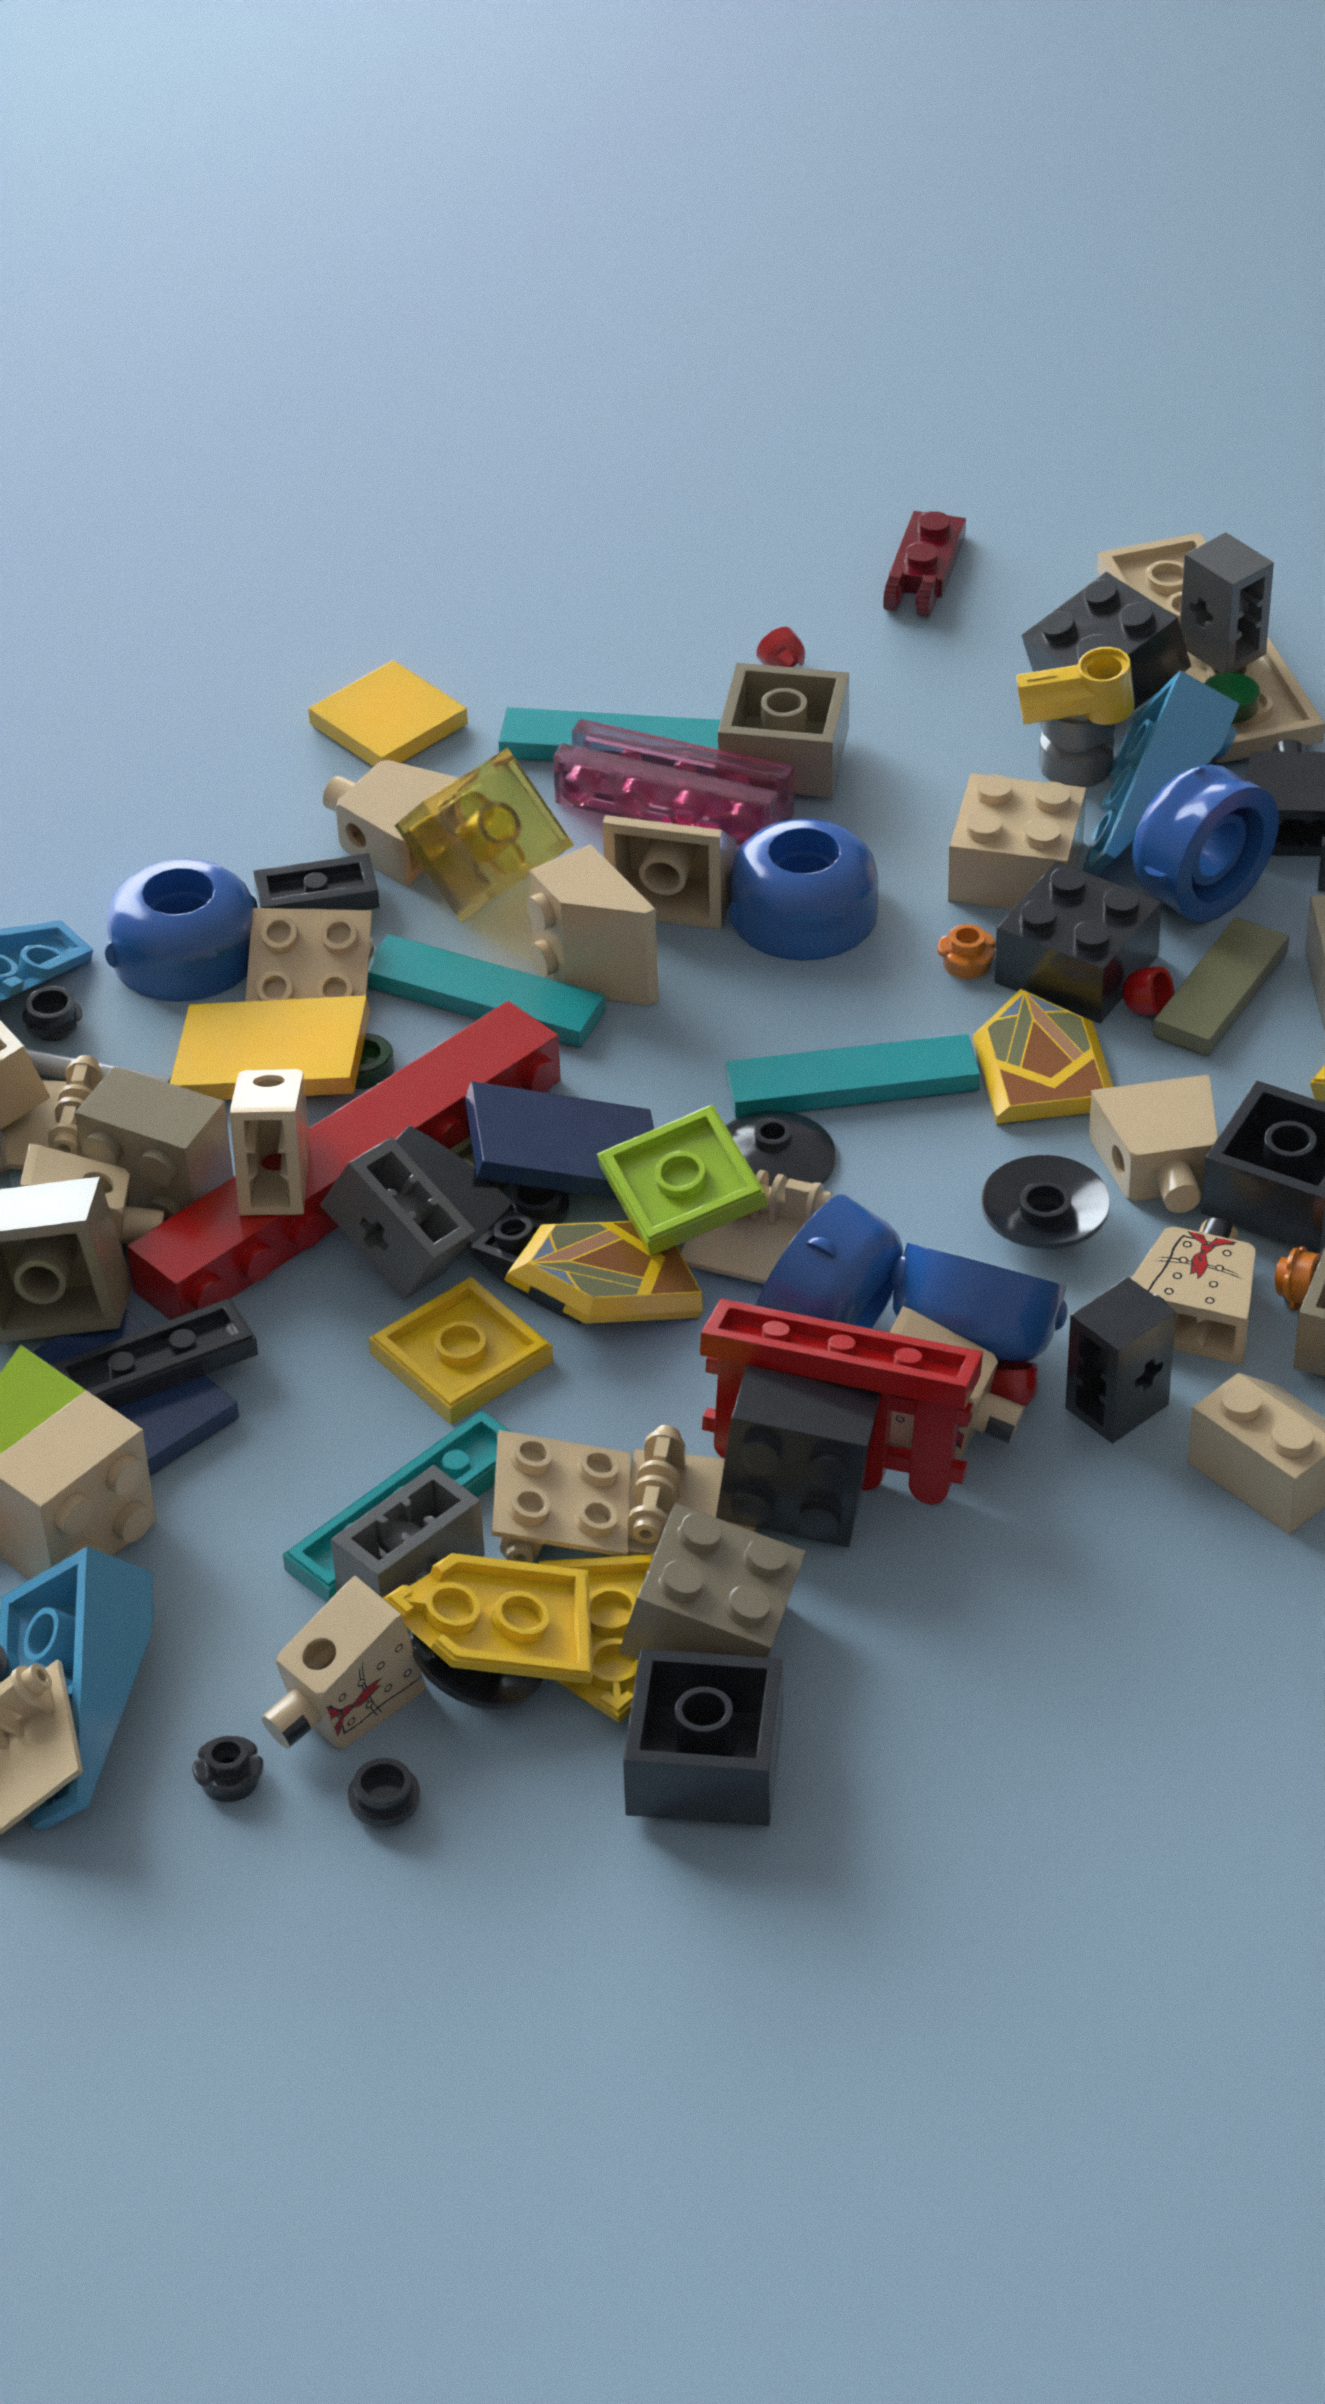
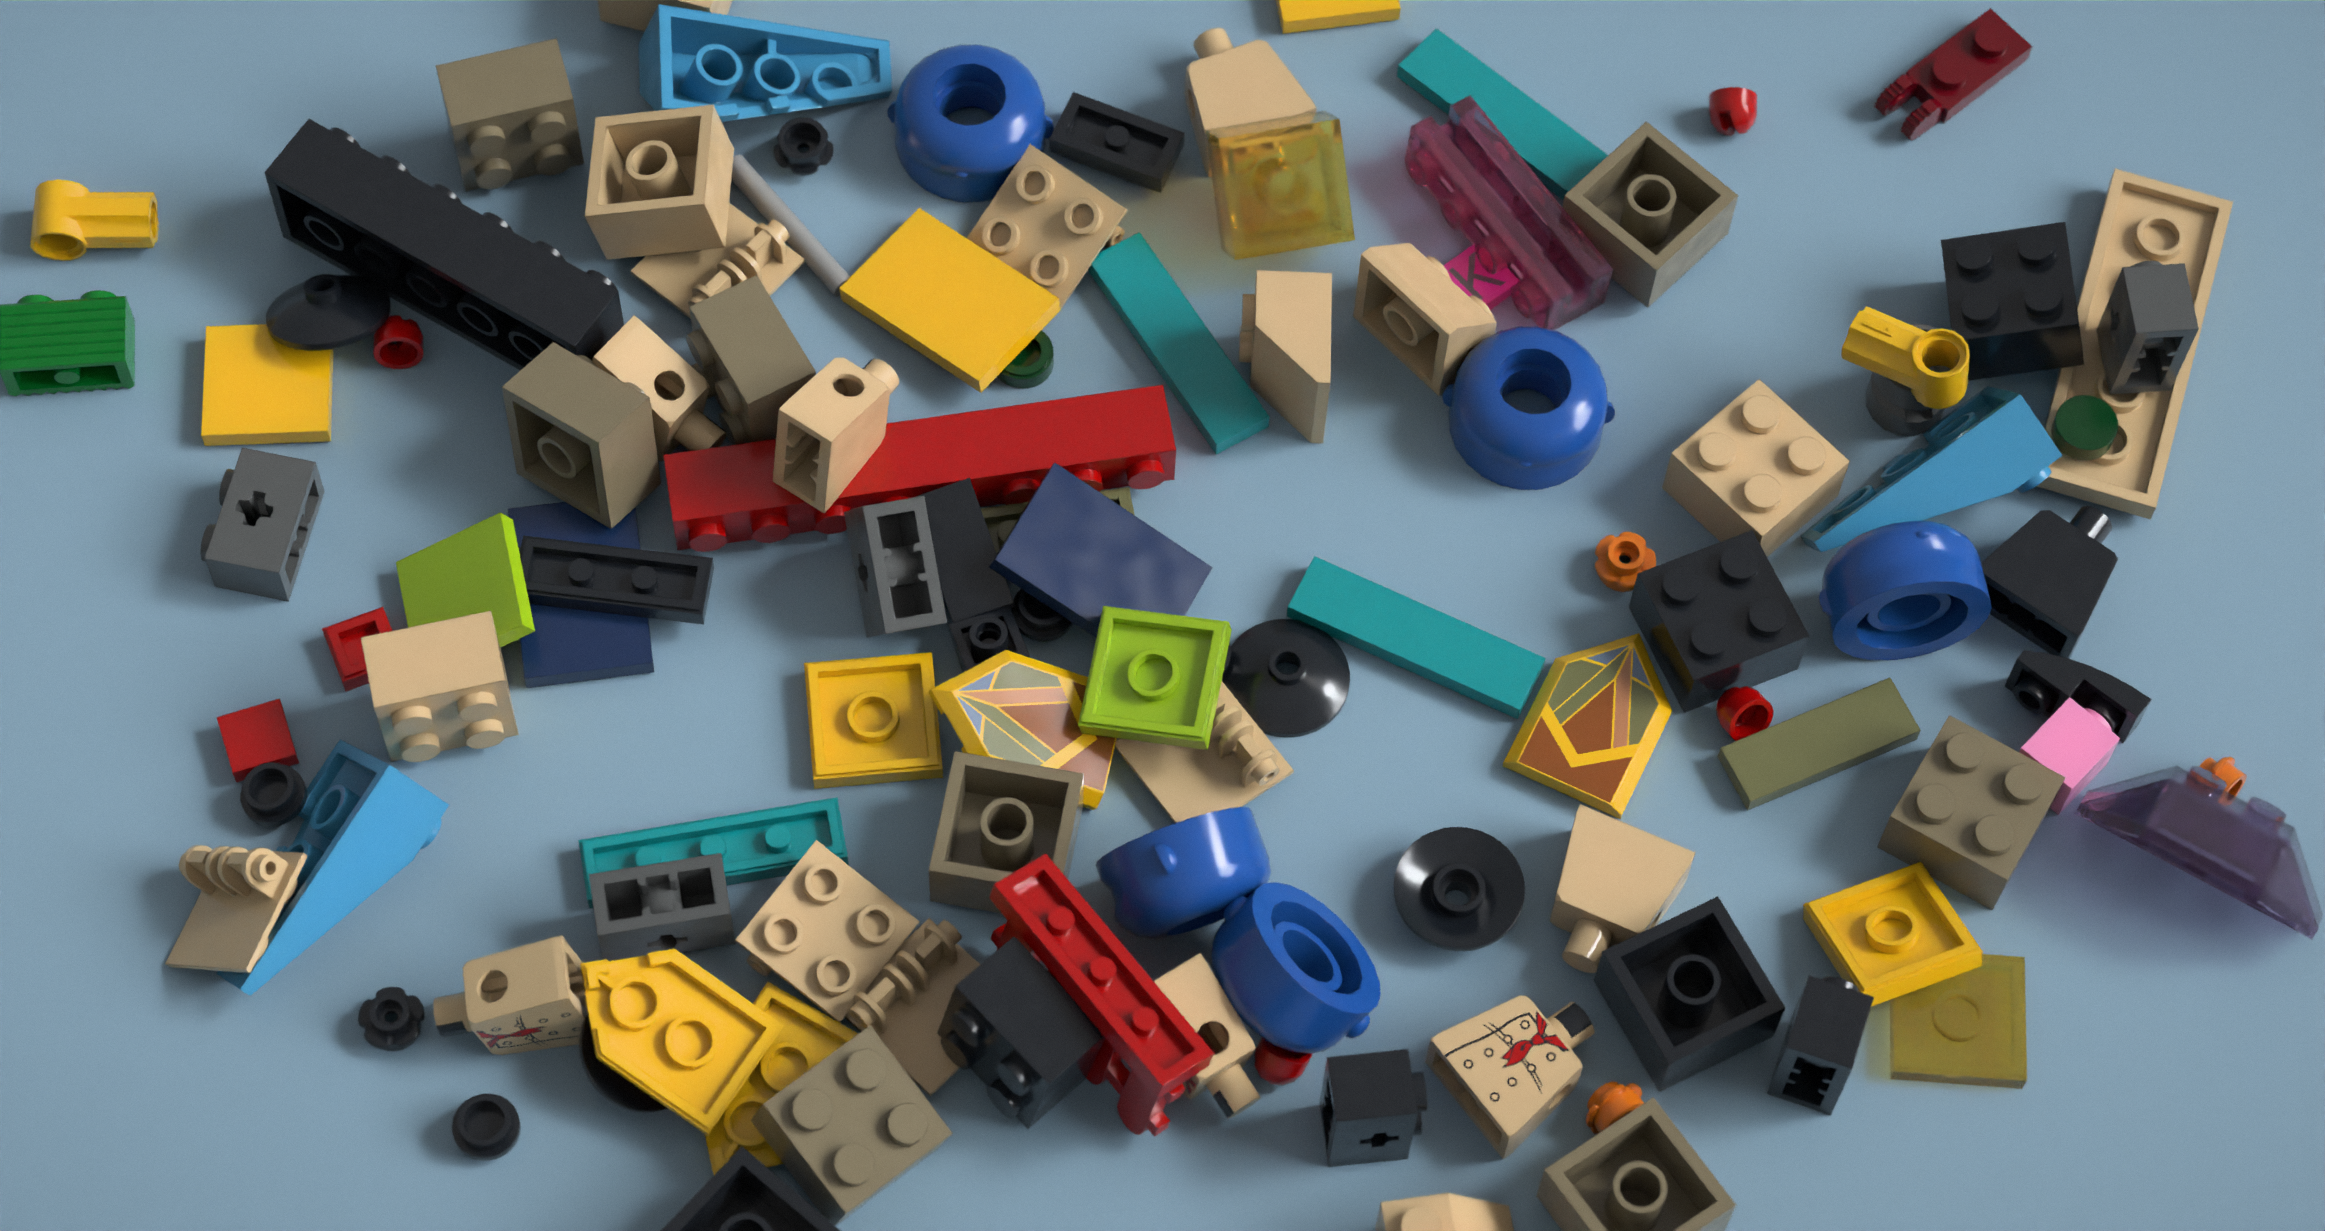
camera: 30 degrees right, 20 degrees up
none -> dark tan brick [929,751,1084,914]

